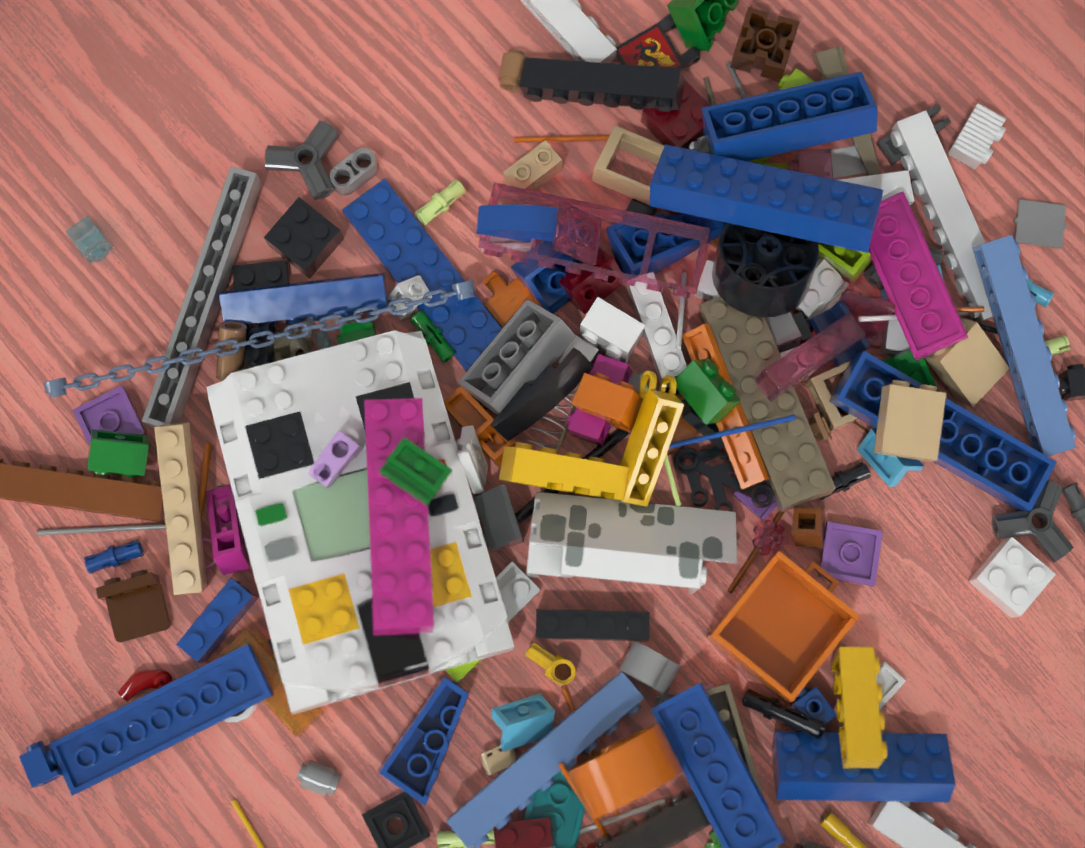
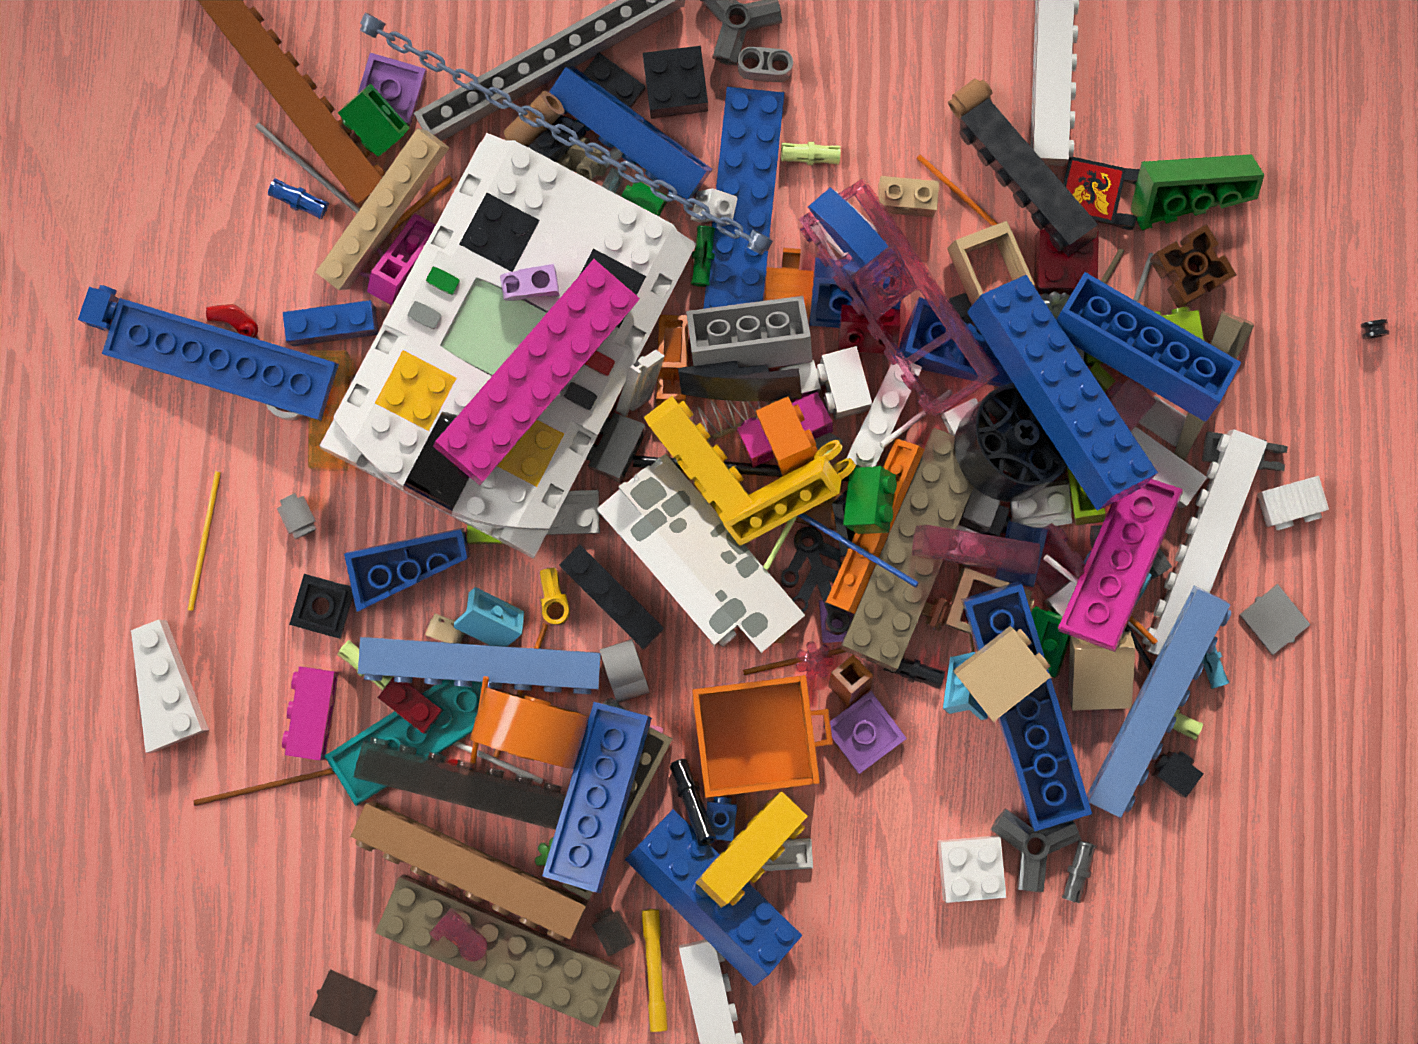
camera: 40 degrees right, 5 degrees up
reddish brown bracket [96,570,170,642] -> none
green plate [379,437,452,506] -> none

